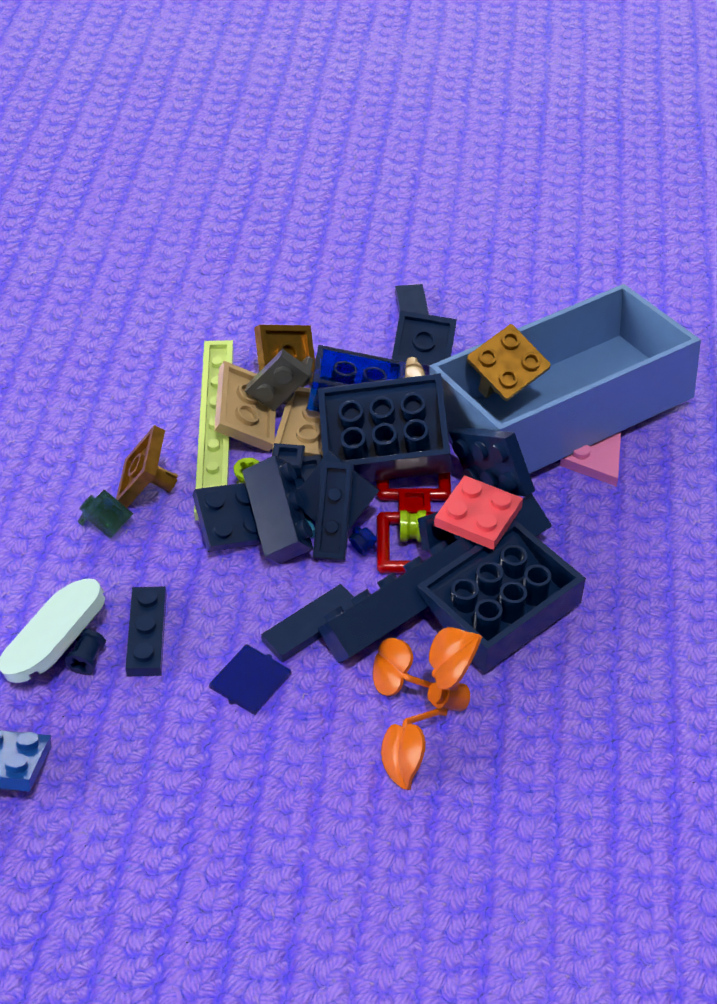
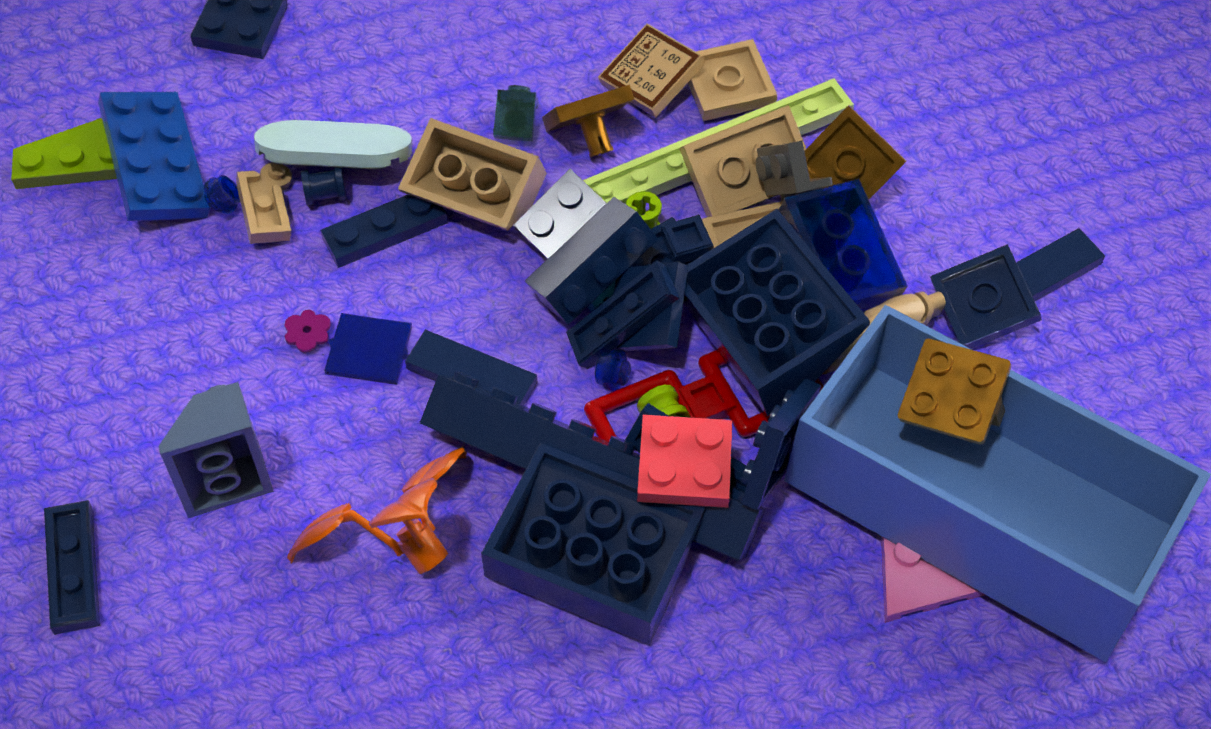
camera: 65 degrees right, 10 degrees up
none -> dark blue tile [44,500,100,635]
none -> sand blue slope [158,382,274,518]
none -> clear blue plate [204,175,240,214]
none -> tan hinge [236,163,292,244]
none -> magenta plant [285,310,331,353]
none -> tan slope [398,118,547,231]
none -> tile [598,24,705,118]
none -> tan plate [688,39,777,121]

